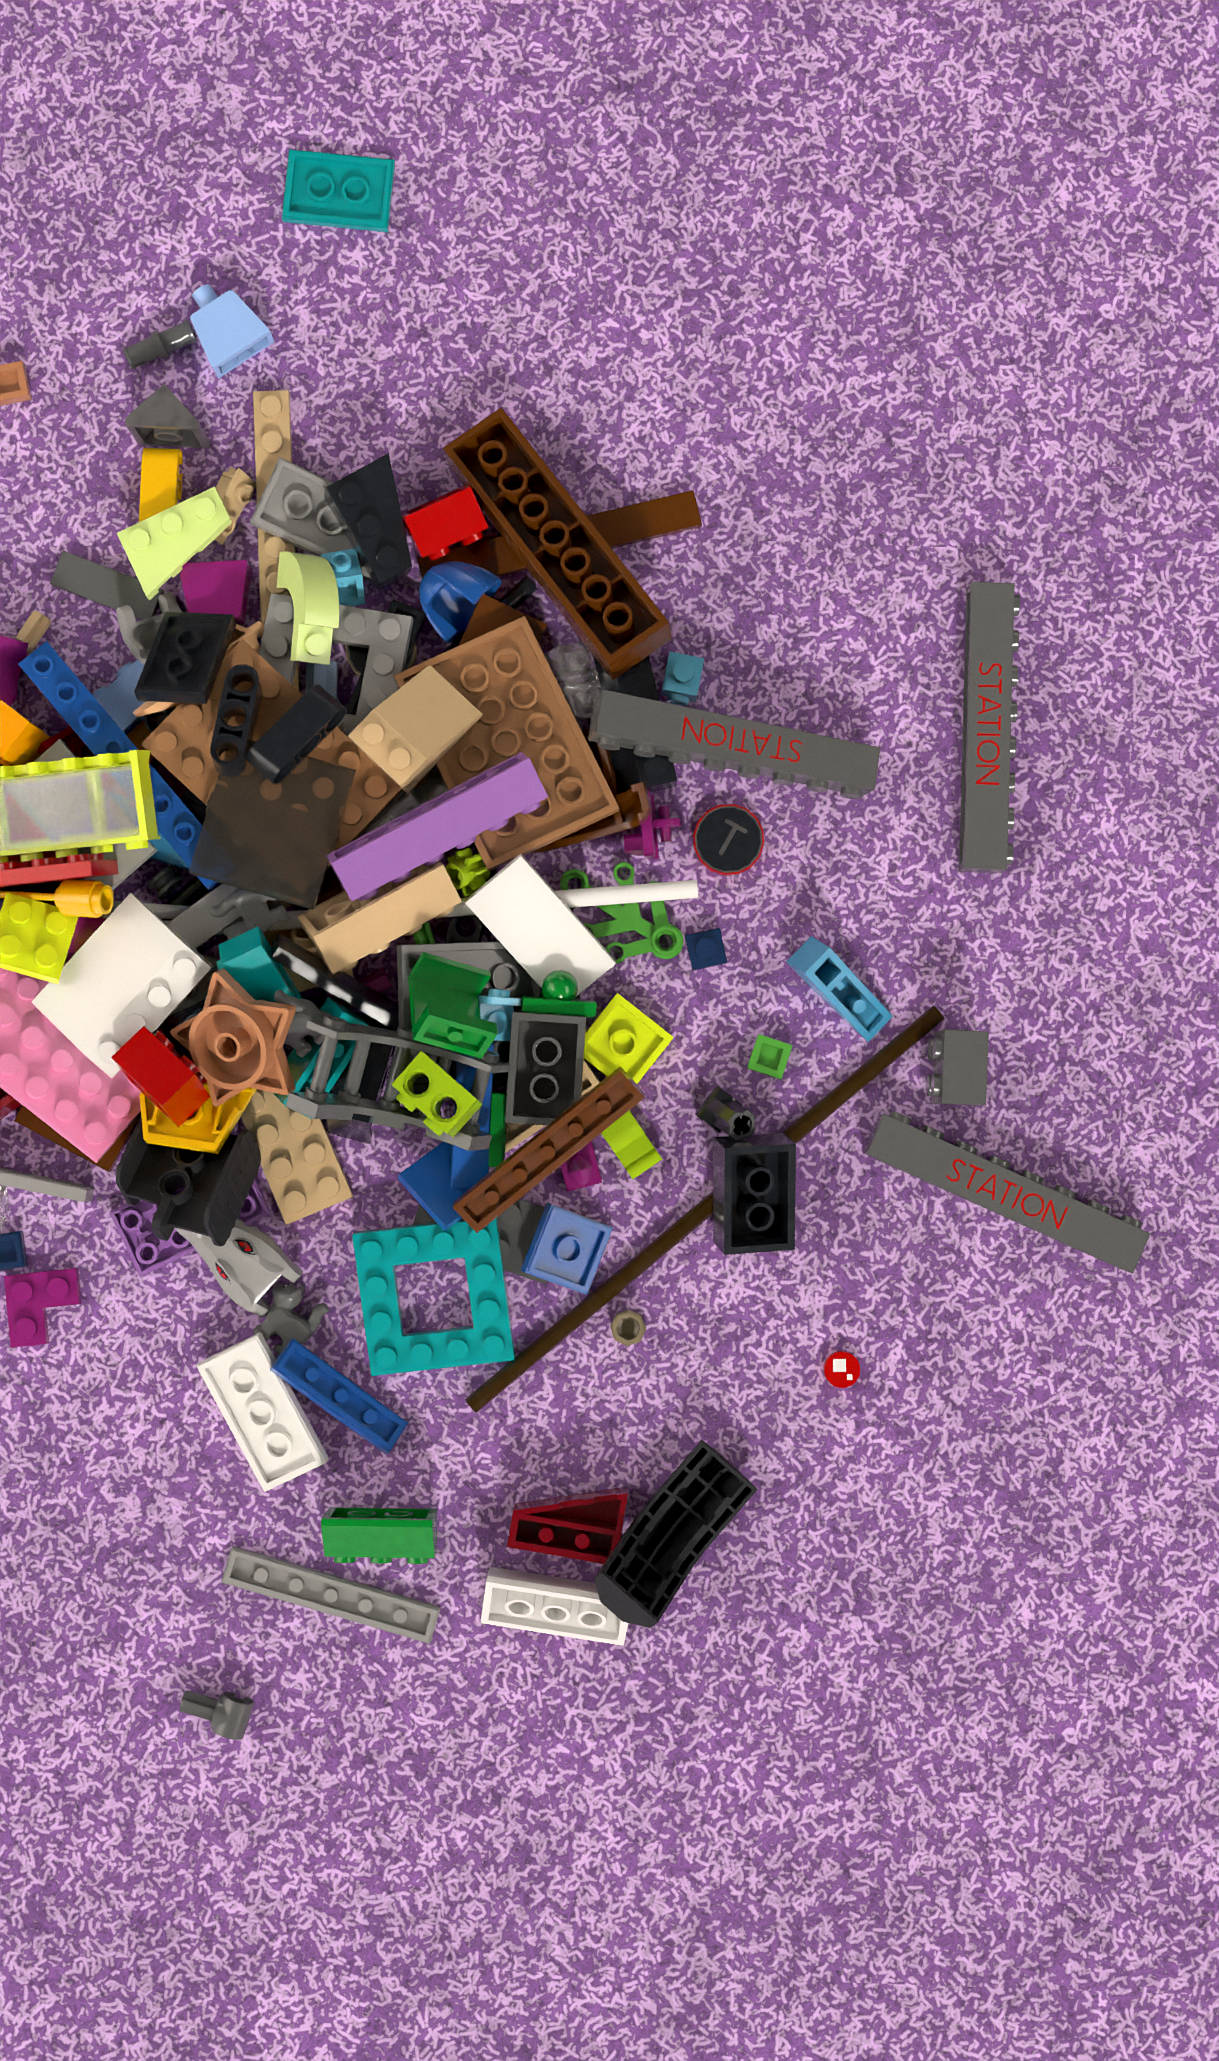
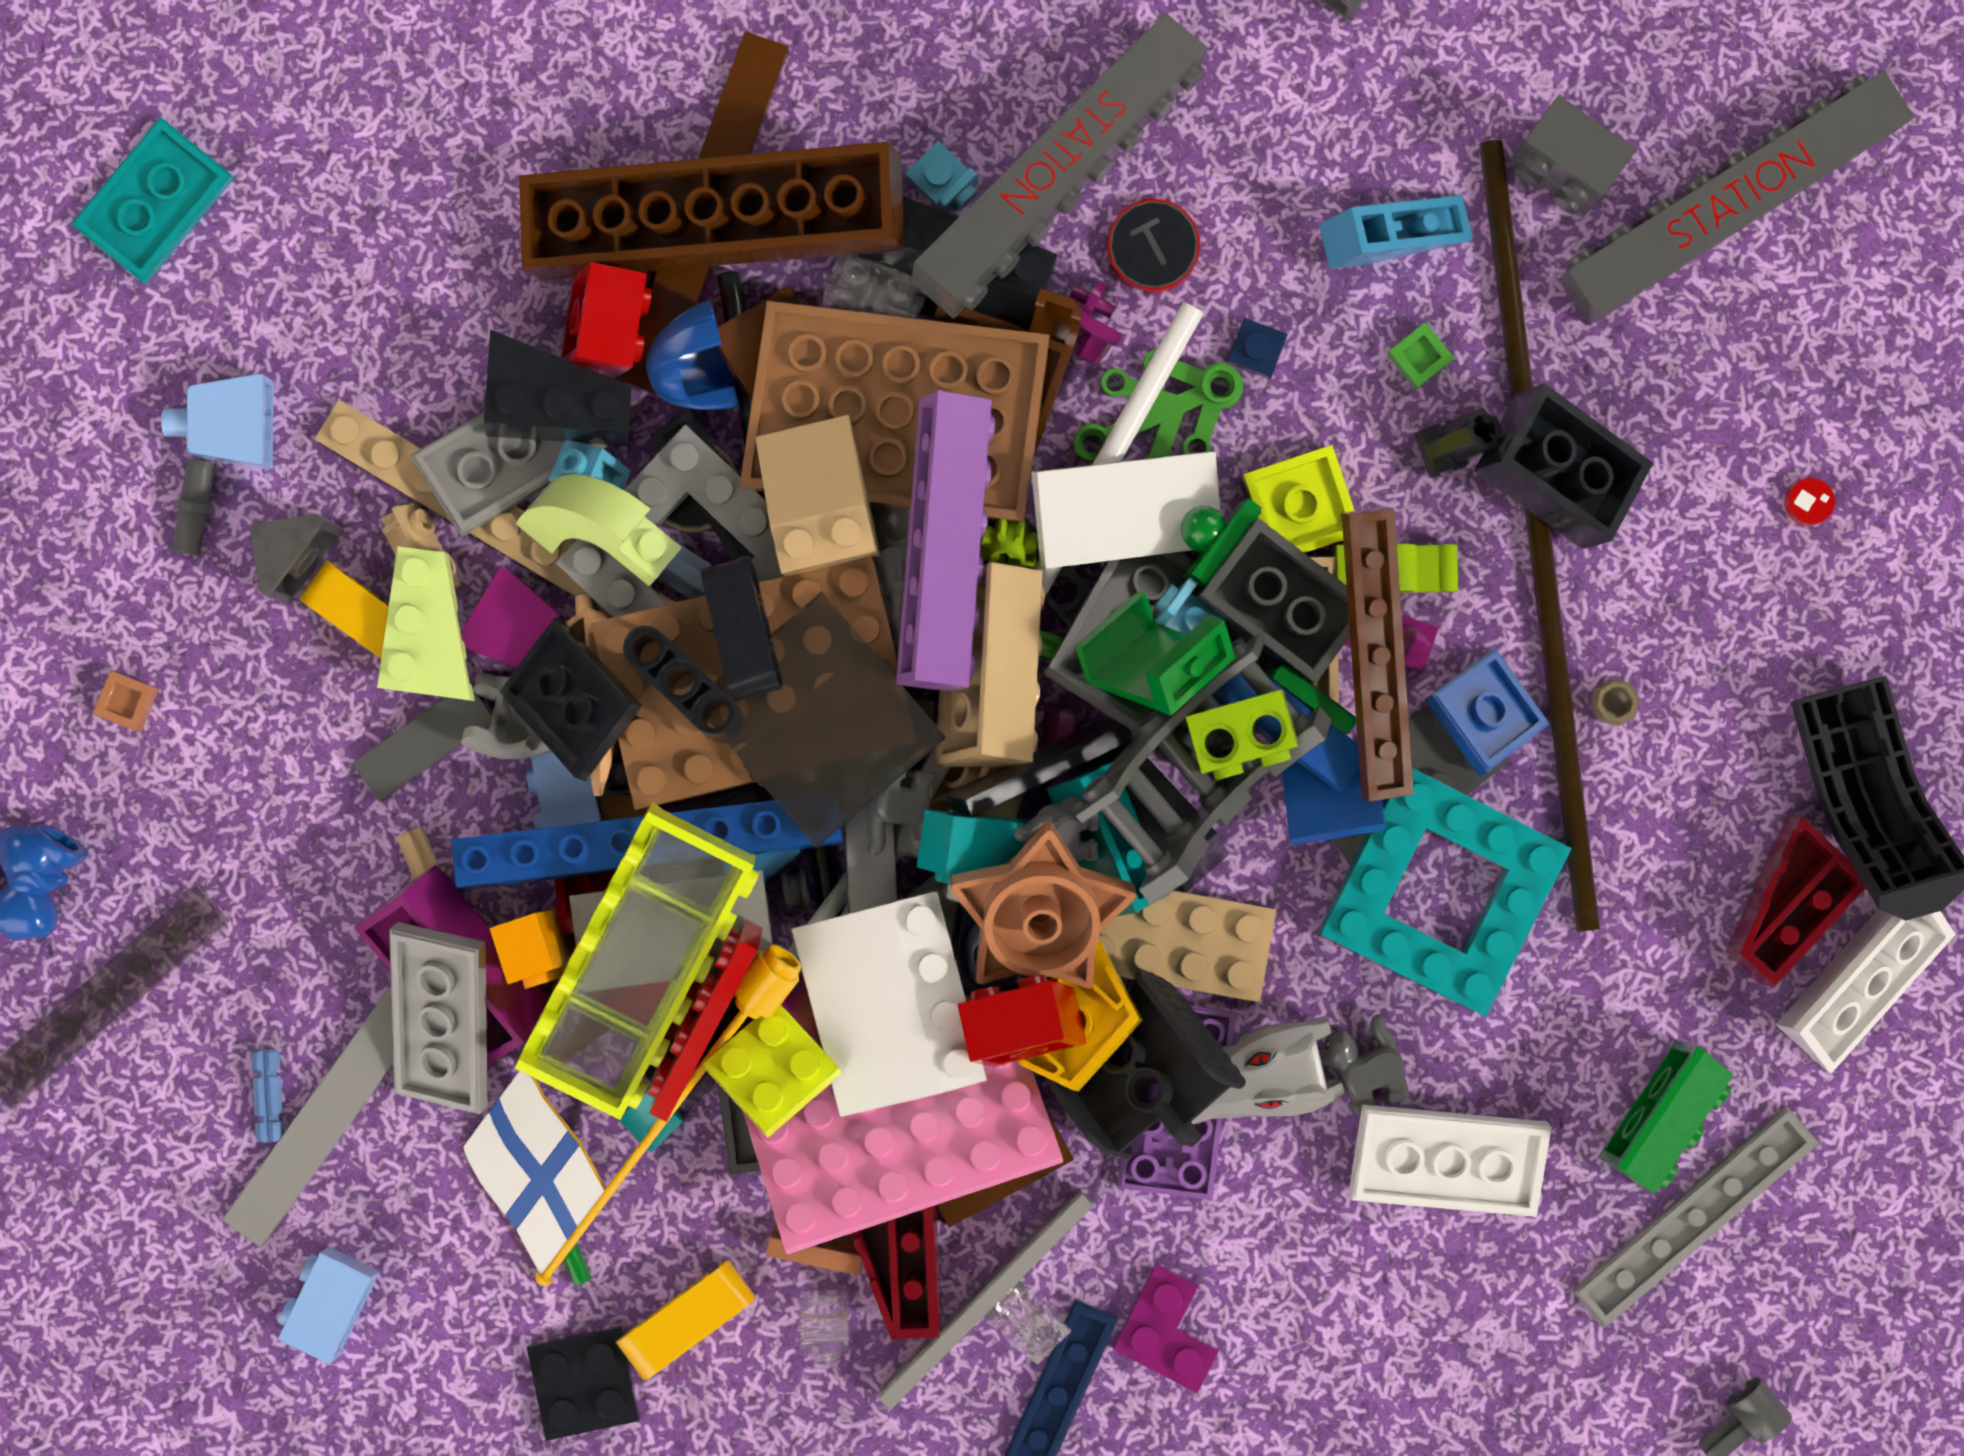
camera: 55 degrees left, 0 degrees up
blue tile [270,1339,408,1454] -> none

